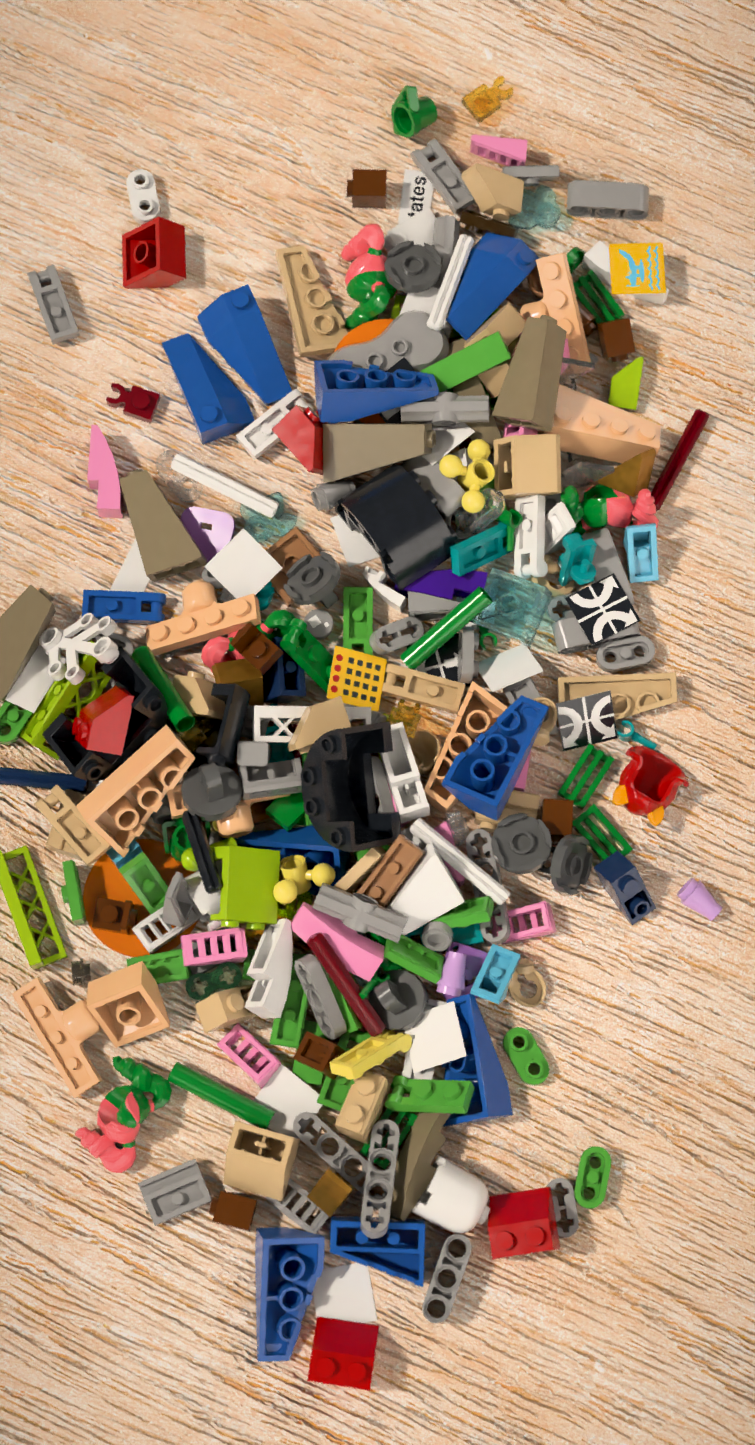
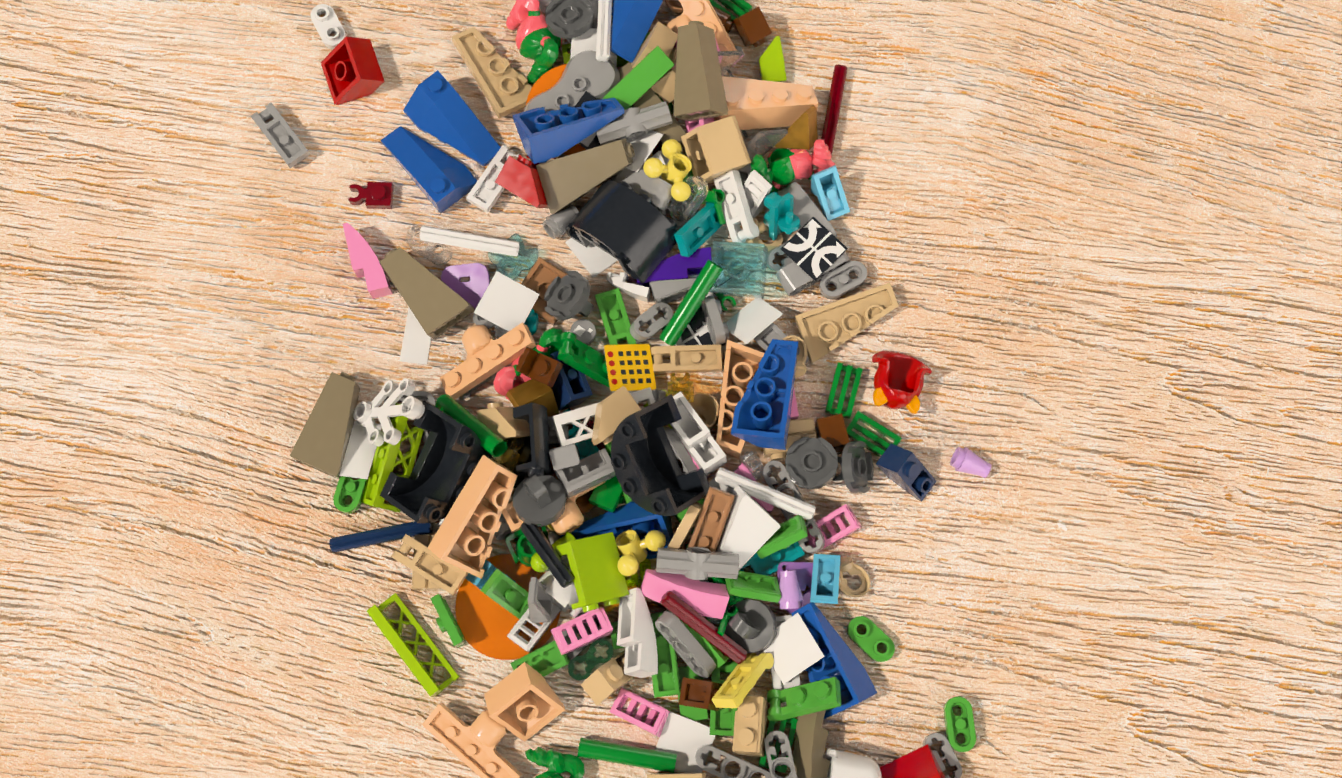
camera: 15 degrees left, 0 degrees up
clear smoke plate [71,958,91,988] -> none
slope [72,686,134,756] -> none
blue plate [81,590,166,625] -> none
reddish brown bracket [92,897,138,935] -> none
light grey tile [422,921,453,951] -> none
sticker [556,690,617,751] -> none
teal hand [617,720,657,750] -> none

